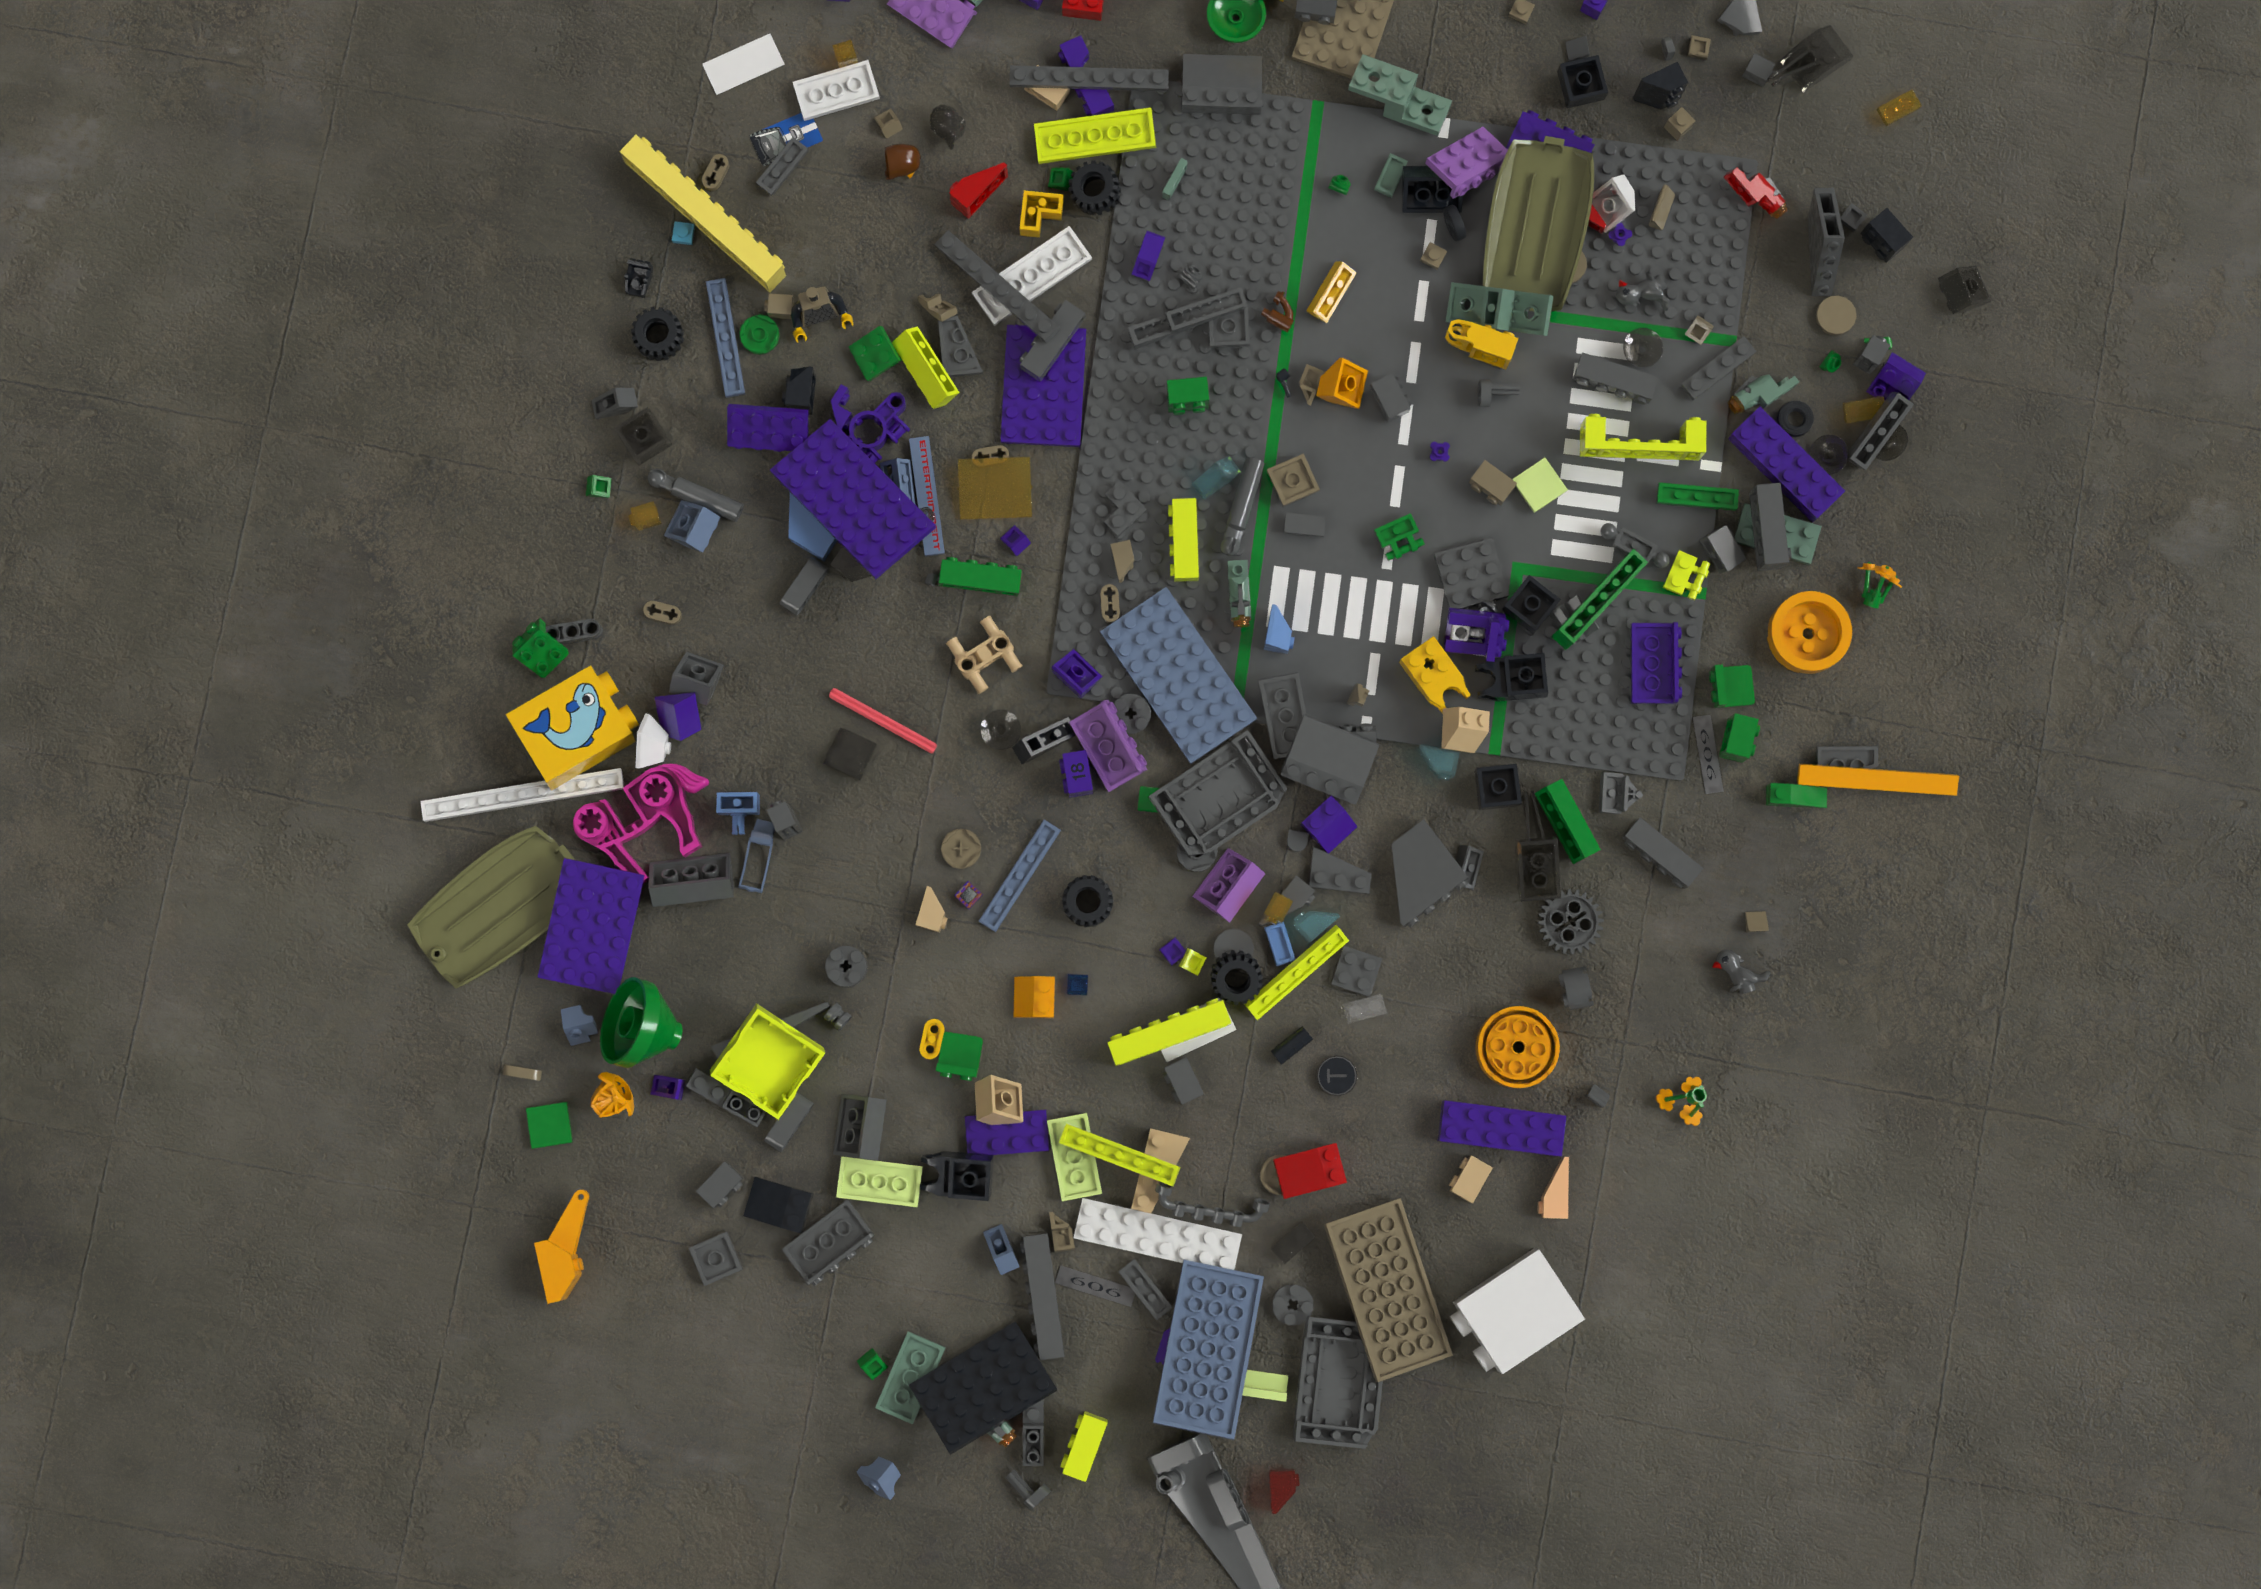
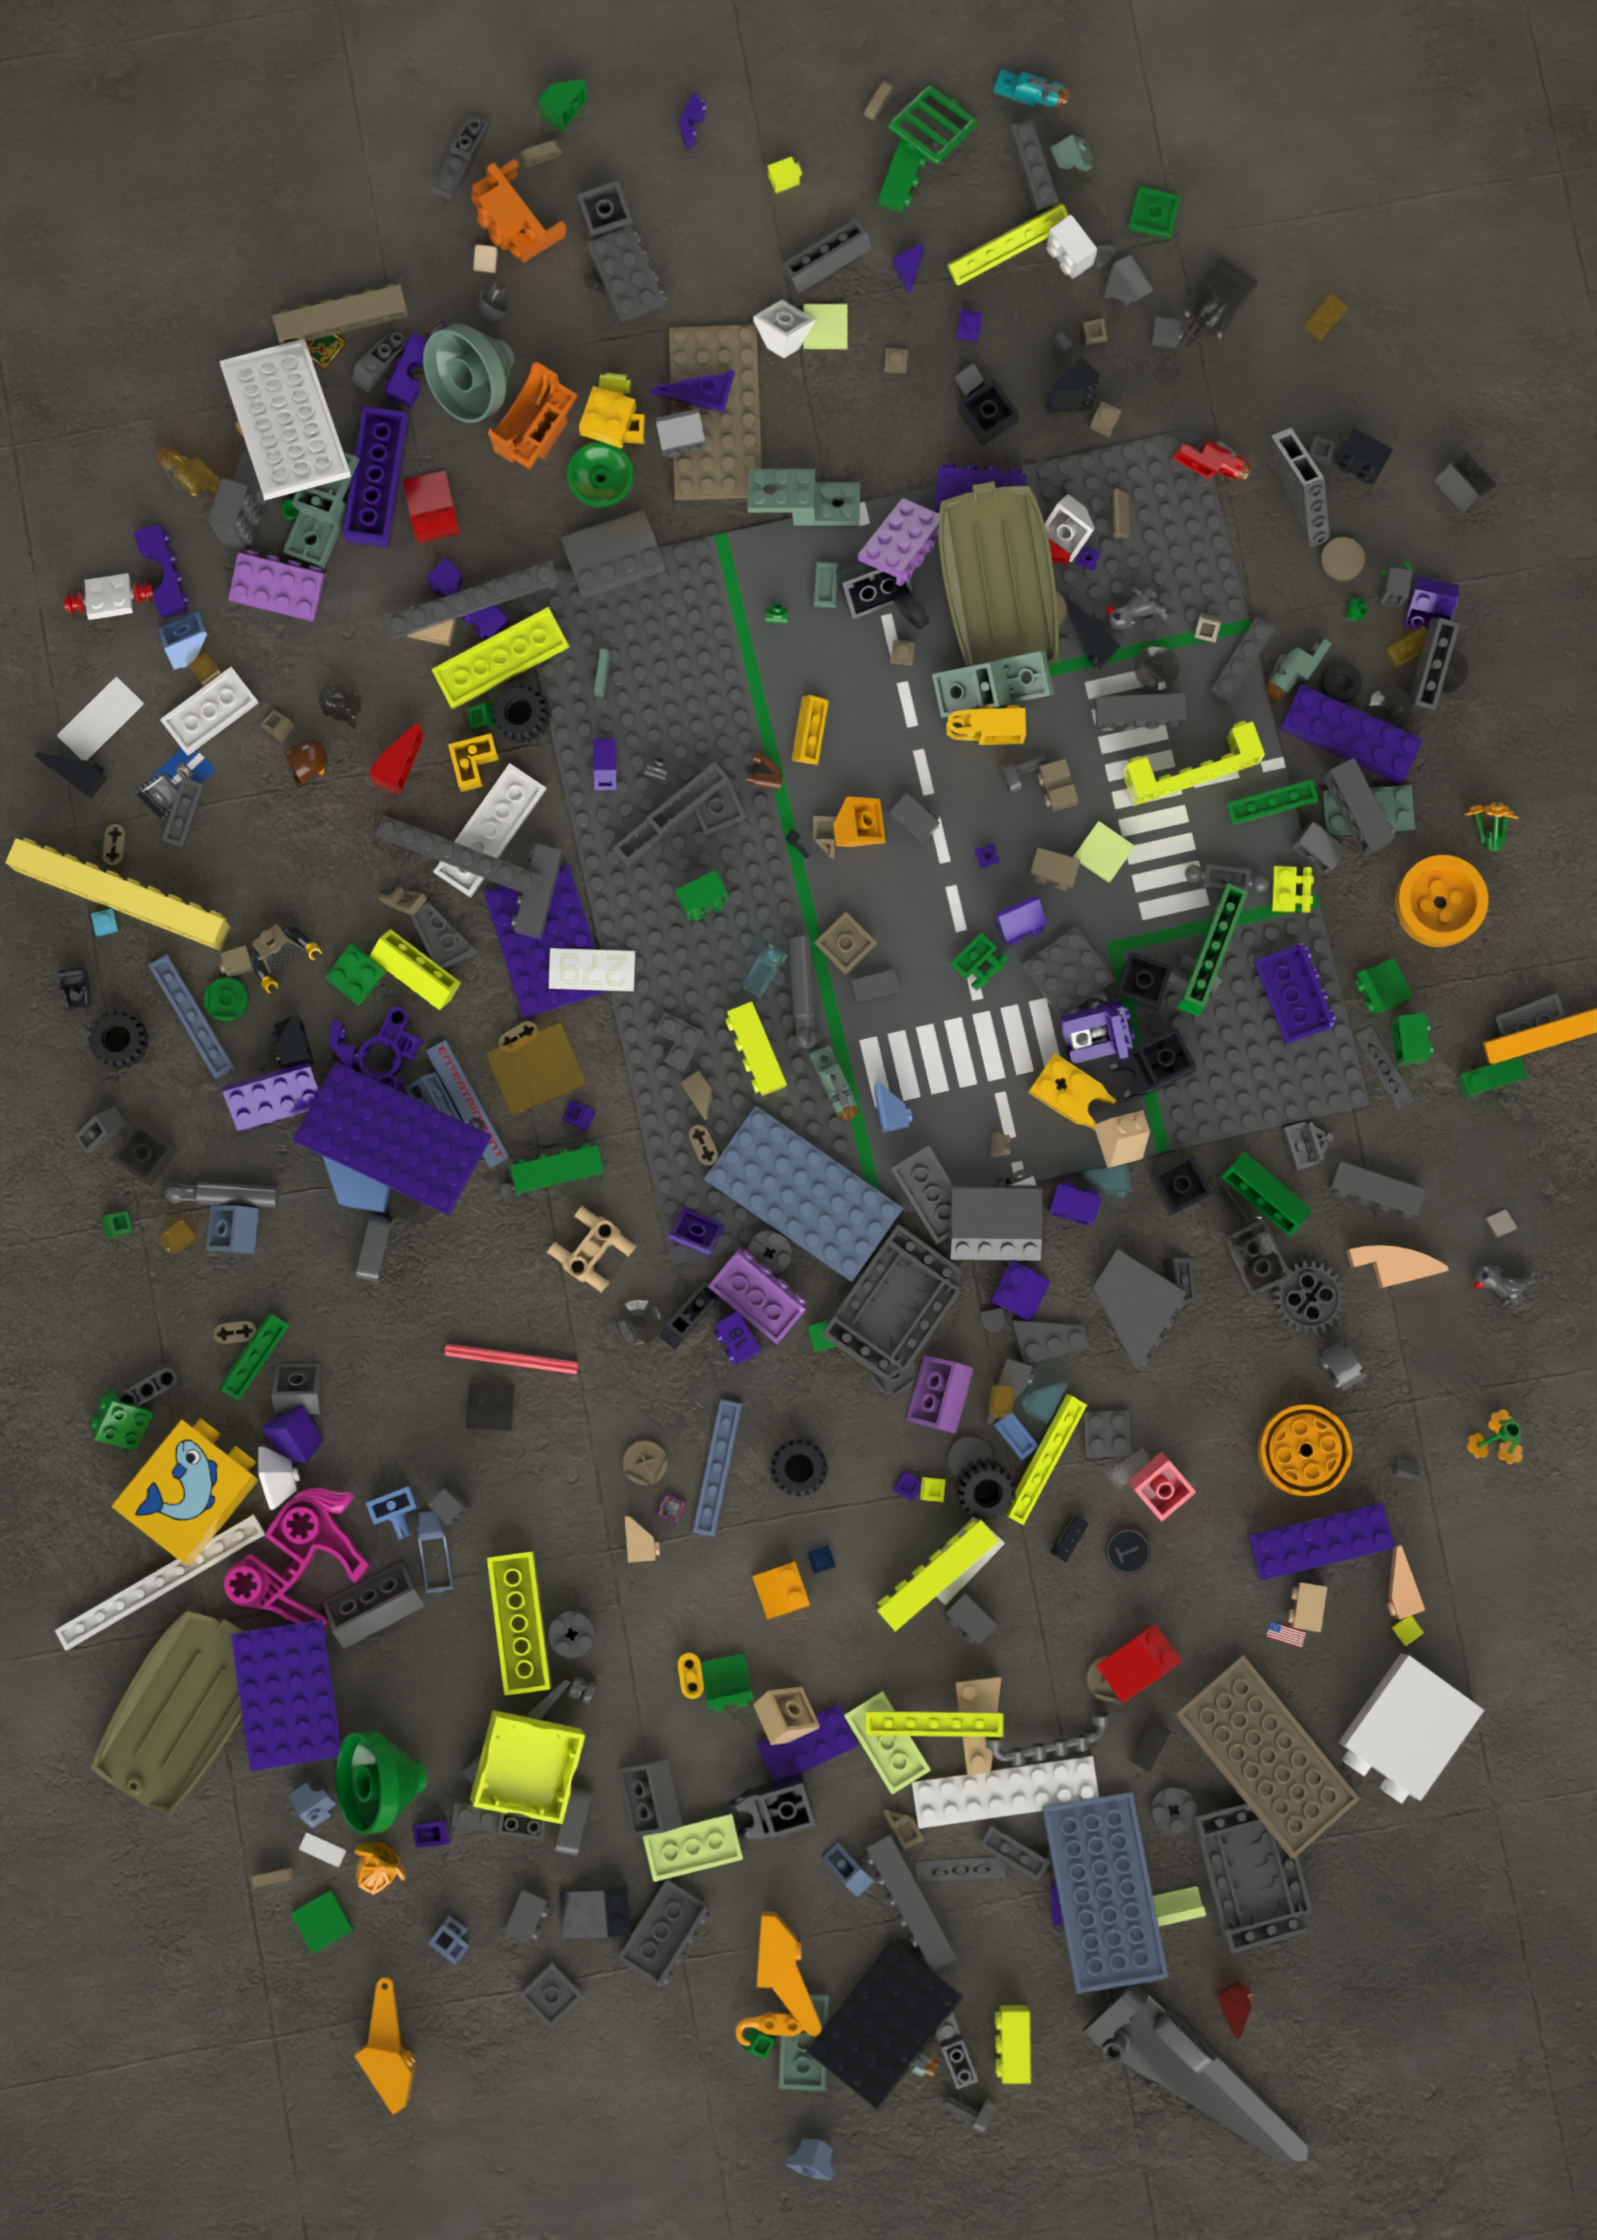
camera: 20 degrees left, 0 degrees up
none -> black slope [34,752,107,799]
none -> medium blue slope [158,611,207,670]
none -> green plate [218,1312,289,1401]
none -> white sticker [299,1833,346,1867]
none -> sand blue brick [428,1916,469,1965]
none -> neon yellow brick [487,1551,552,1696]
none -> white sticker [549,948,635,991]
none -> light orange slope [735,1910,821,2046]
none -> dark purple slope [994,895,1047,946]
none -> dark tan brick [1036,759,1079,812]
none -> dark purple brick [1047,1182,1102,1227]
none -> black slope [1067,601,1121,670]
none -> coral brick [1127,1452,1196,1522]
none -> sticker [1266,1622,1306,1648]
none -> light nougat slope [1346,1245,1448,1289]
none -> neon yellow tile [1391,1615,1424,1646]

